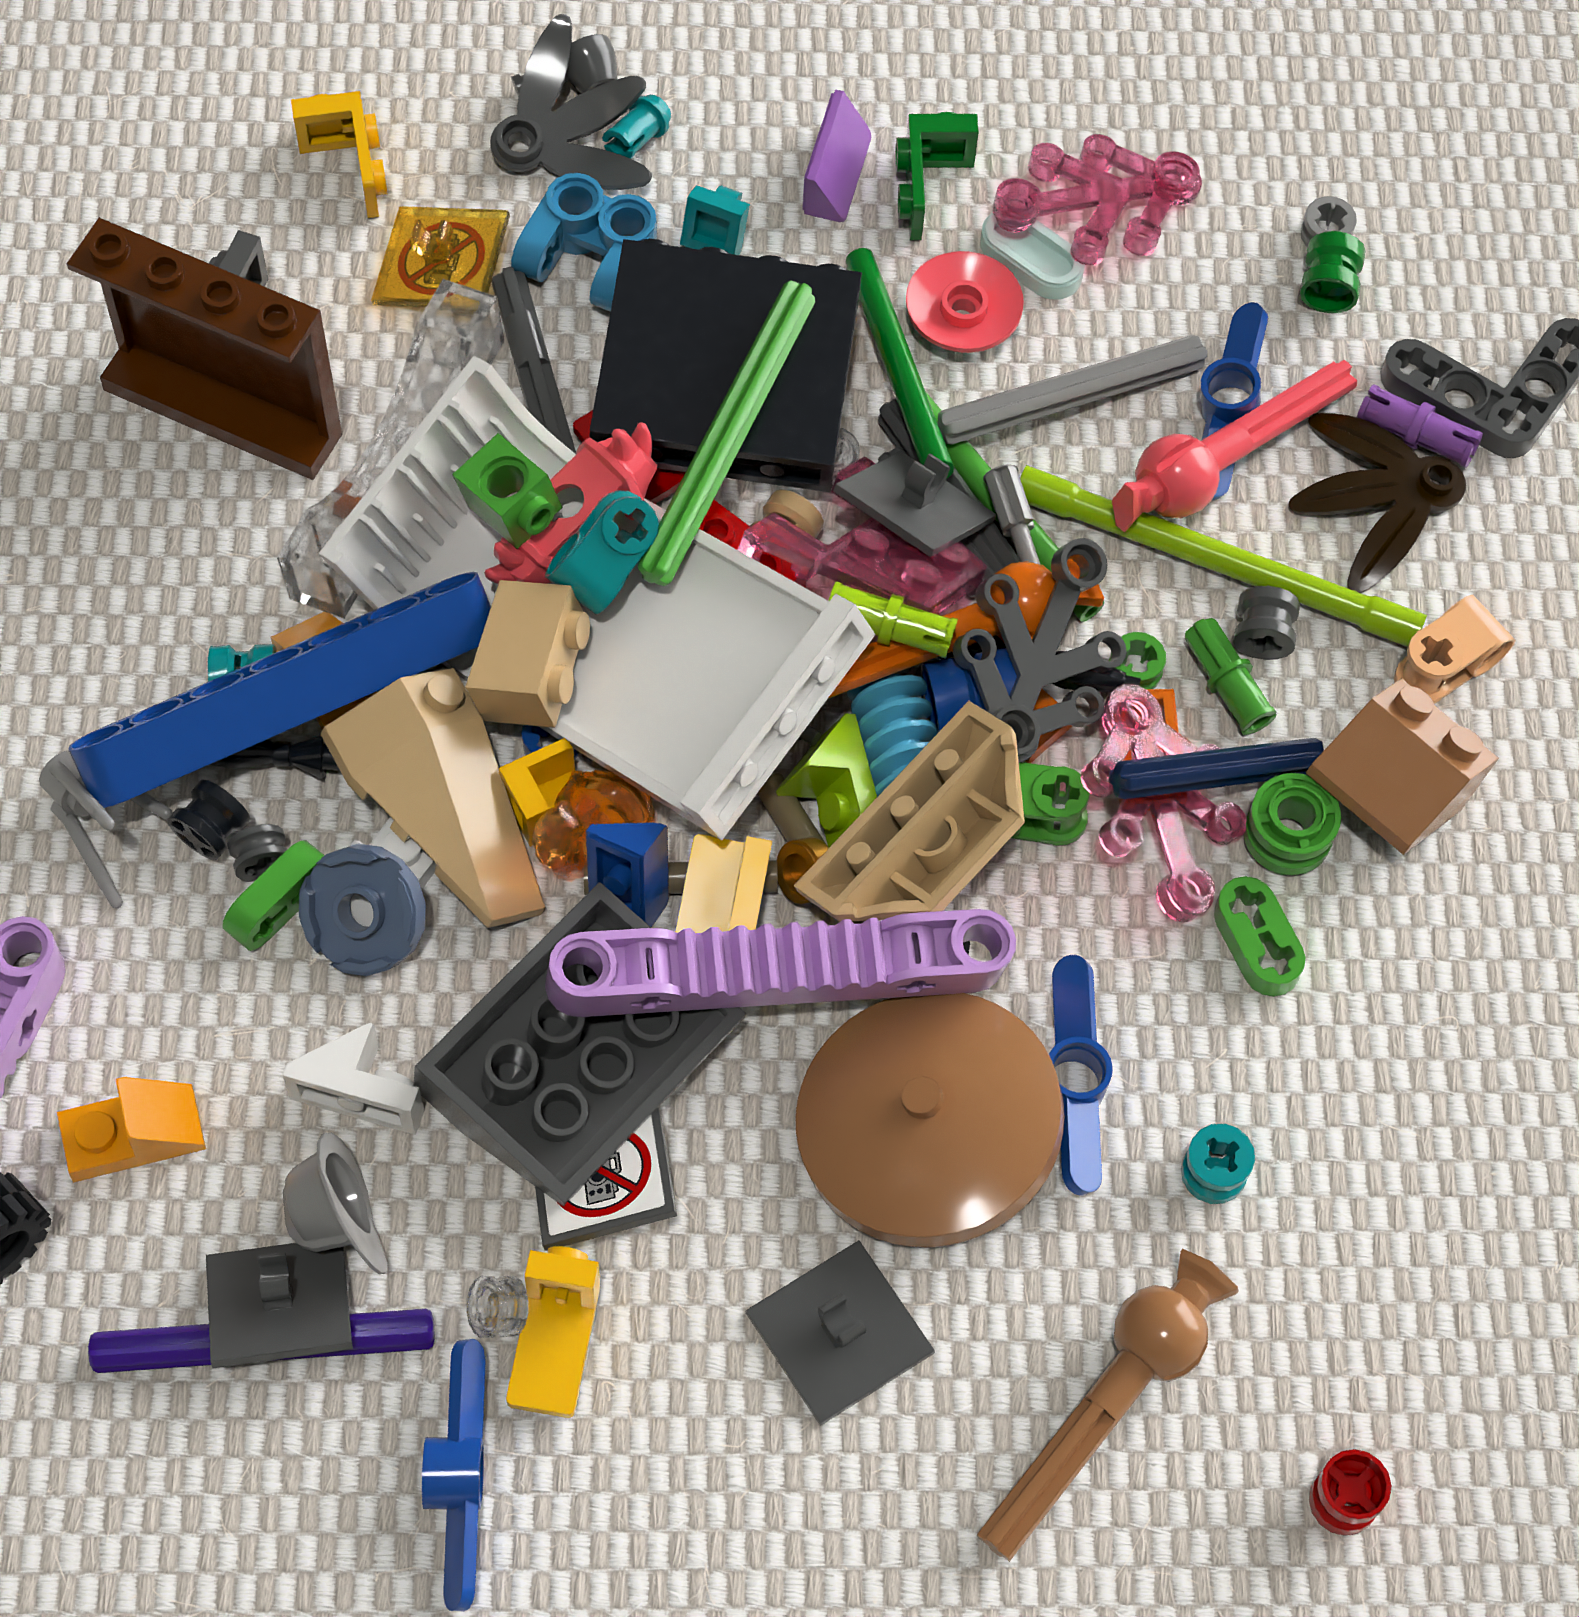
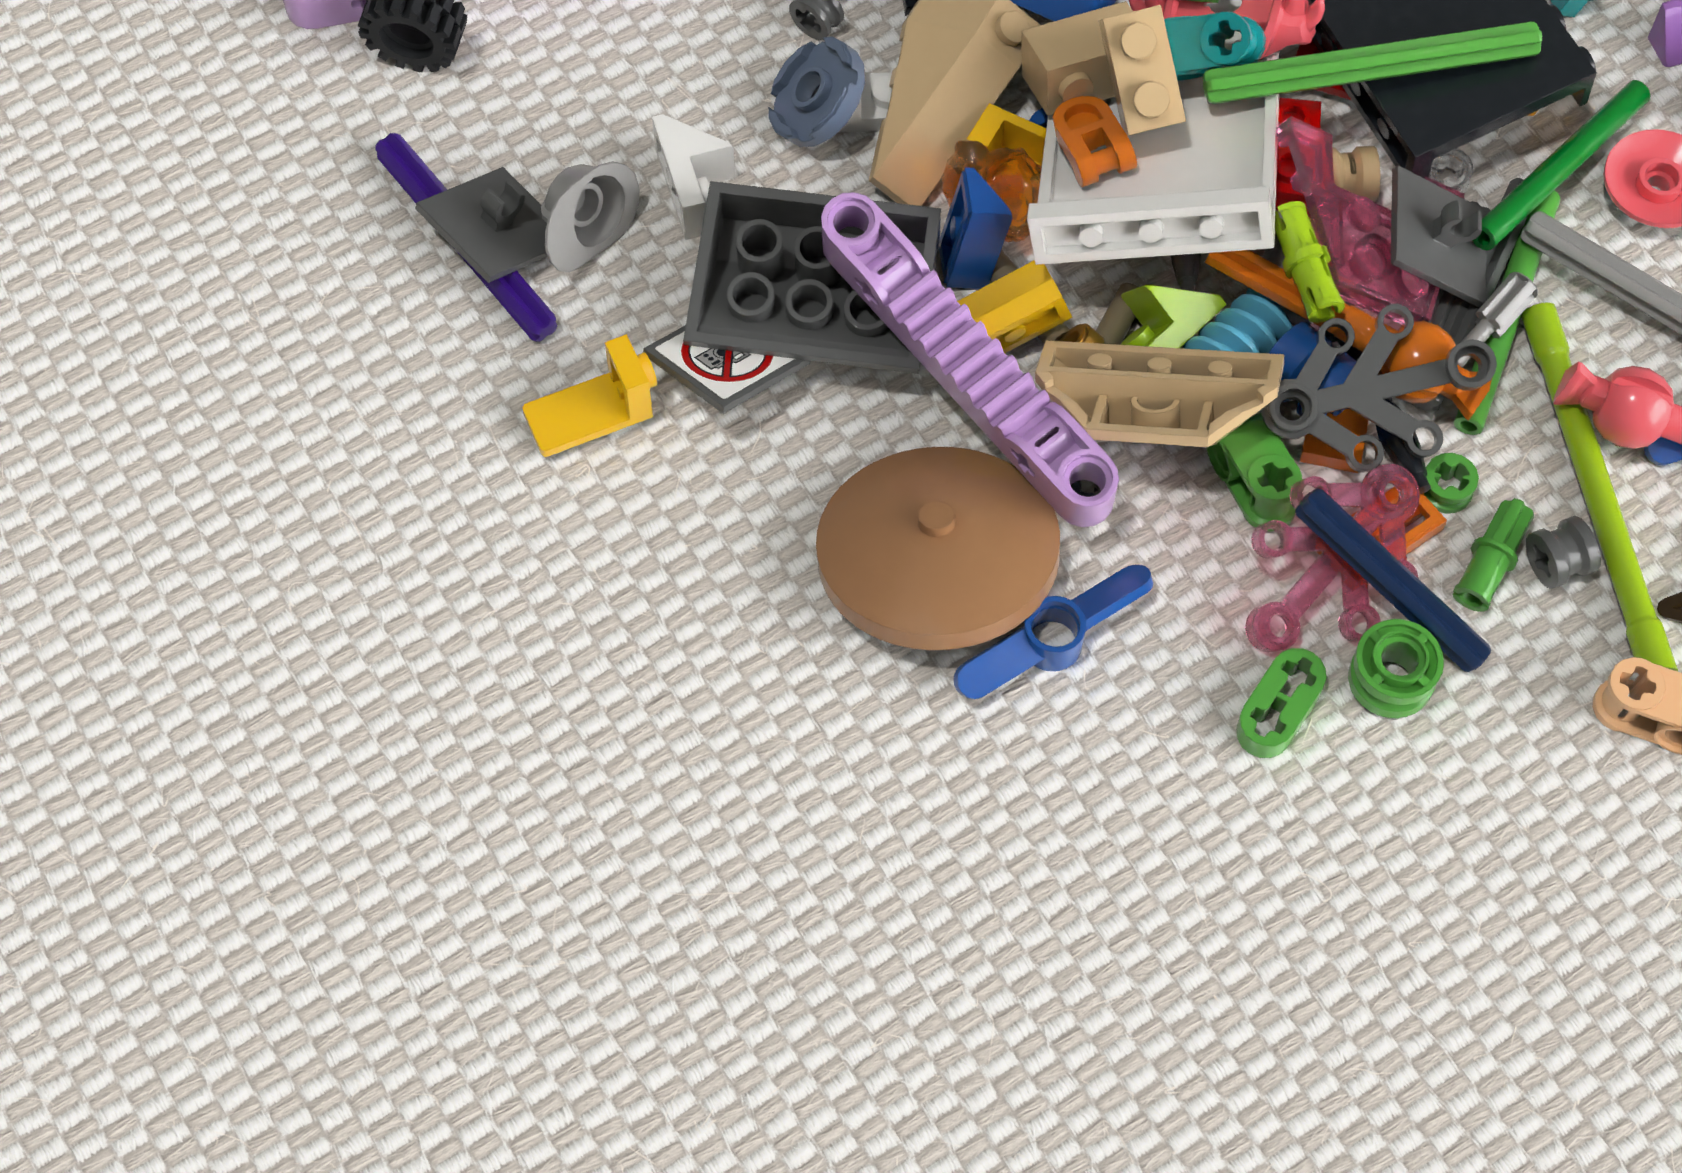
camera: 60 degrees right, 0 degrees up
light orange slope [57,1077,206,1183] -> none
bright green beam [222,840,325,951] -> none
blue piece [422,1339,486,1612] -> none
clear bush [466,1276,528,1338] -> none
dark grey piece [746,1240,935,1426] -> none
medium nougat piece [977,1248,1239,1562] -> none
teal wheel [1181,1124,1255,1204] -> none
medium nougat slope [1306,678,1499,855] -> none
red wheel [1309,1449,1392,1536] -> none
none -> orange plate [1053,96,1137,187]
none -> tan brick [1098,5,1186,135]

